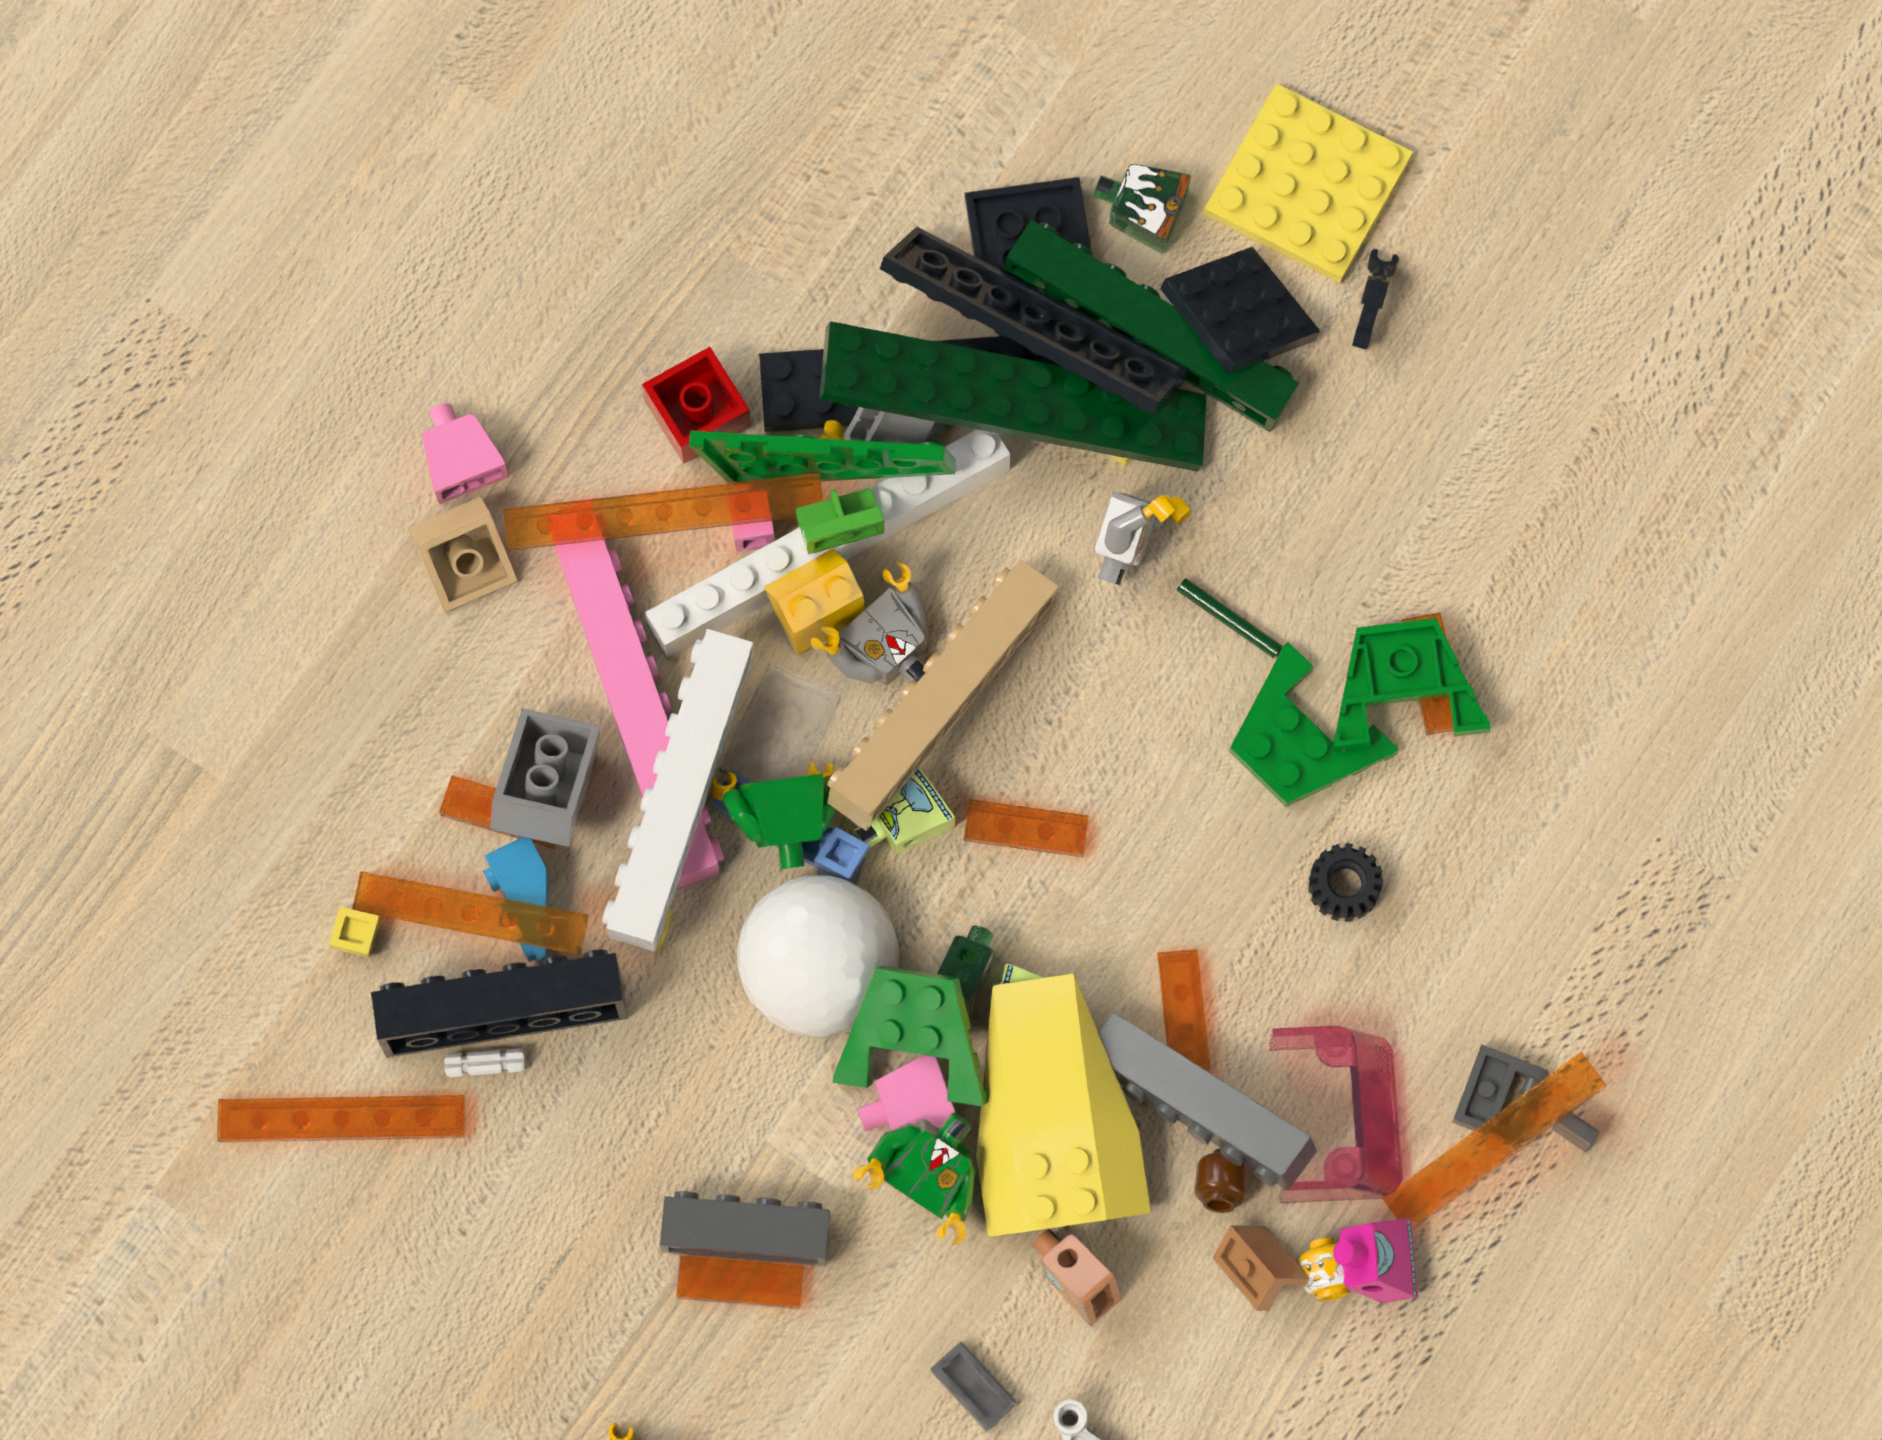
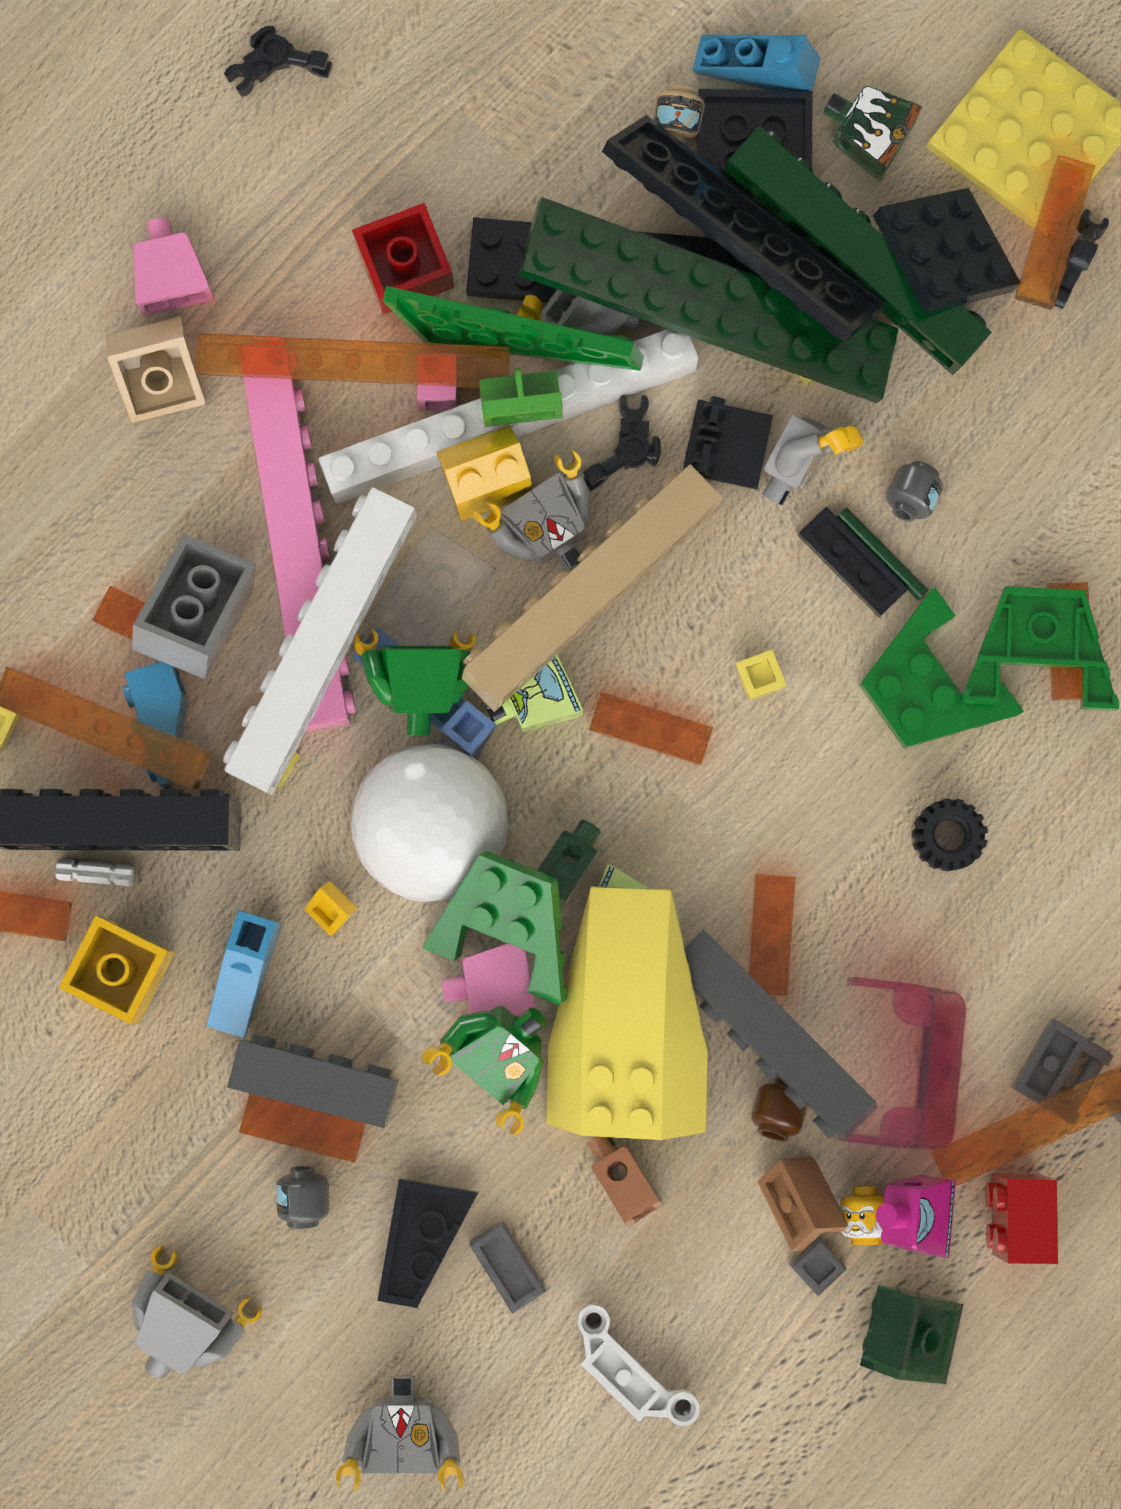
camera: 10 degrees right, 10 degrees up
none -> yellow brick [58,915,176,1024]
none -> dark azure slope [206,910,283,1038]
none -> black piece [224,26,332,97]
none -> dark grey head [276,1166,329,1229]
none -> yellow plate [304,880,357,937]
none -> black wing [377,1178,479,1308]
none -> black piece [583,395,661,491]
none -> head [652,85,705,144]
none -> black hinge [682,396,773,490]
none -> dark azure slope [693,35,821,91]
none -> light yellow plate [735,649,787,701]
none -> flat silver tile [789,1237,847,1296]
none -> black tile [797,506,908,618]
none -> clear green slope [860,1285,964,1384]
none -> dark grey head [886,461,943,522]
none -> red brick [985,1173,1058,1264]
none -> clear orange tile [1014,154,1095,310]

